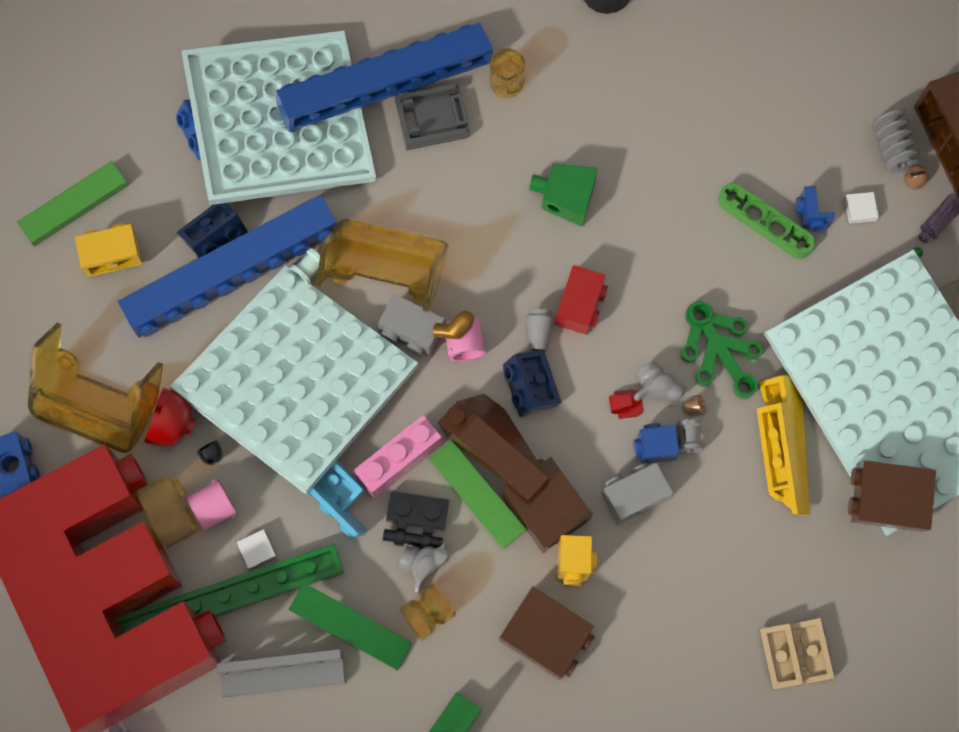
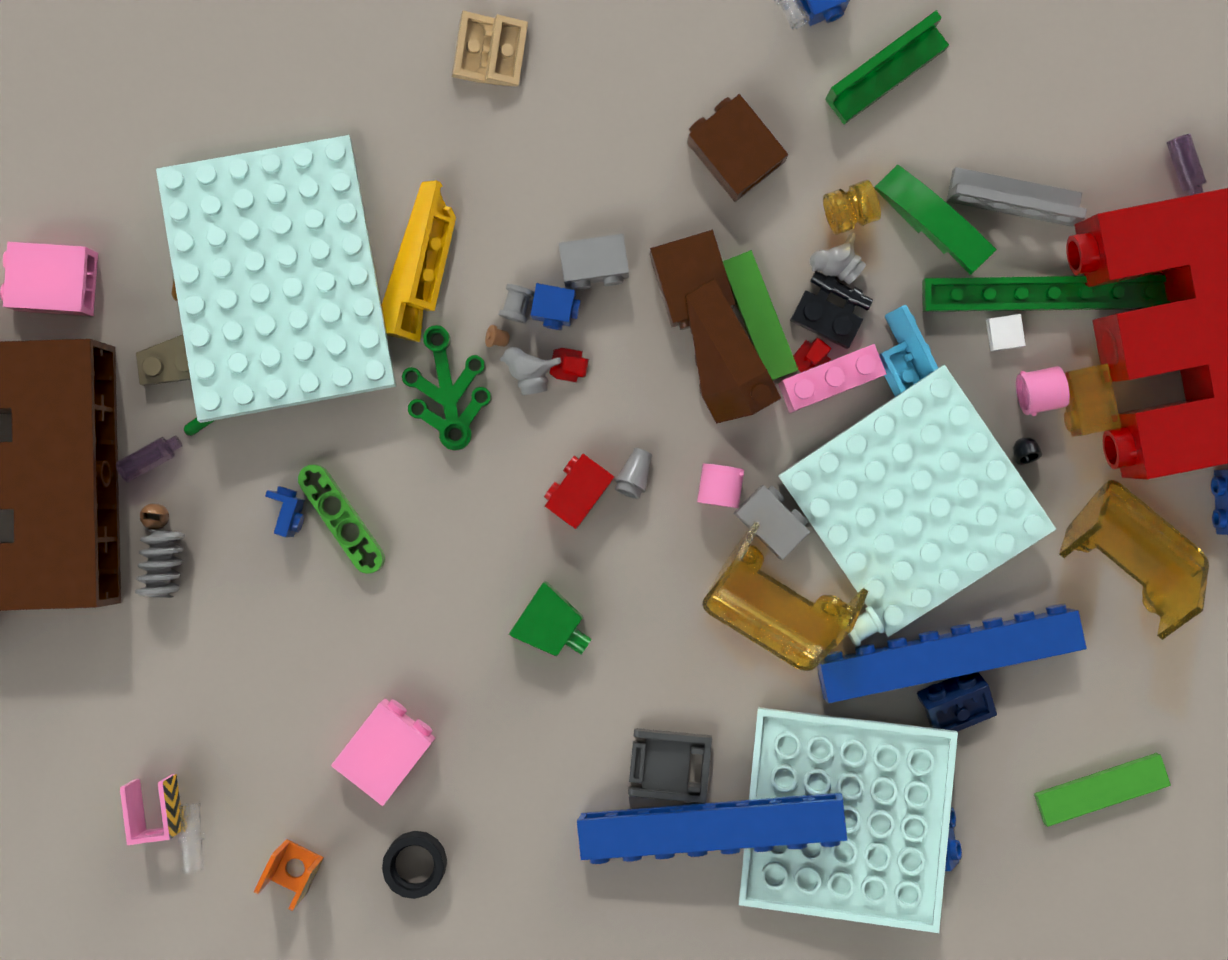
camera: 155 degrees left, 15 degrees up
yellow brick [75,223,143,277] -> none
red cylinder [144,387,196,448] -> none
pearl gold arm [433,310,474,339] -> none
clear yellow wheel [490,48,525,98] -> none
dark blue bracket [503,350,562,417] -> none
yellow brick [557,535,597,587] -> none
white tile [844,192,879,224] -> none
reddish brown brick [848,460,936,532] -> none
none -> bright pink brick [331,699,435,806]
none -> red piece [793,337,832,373]

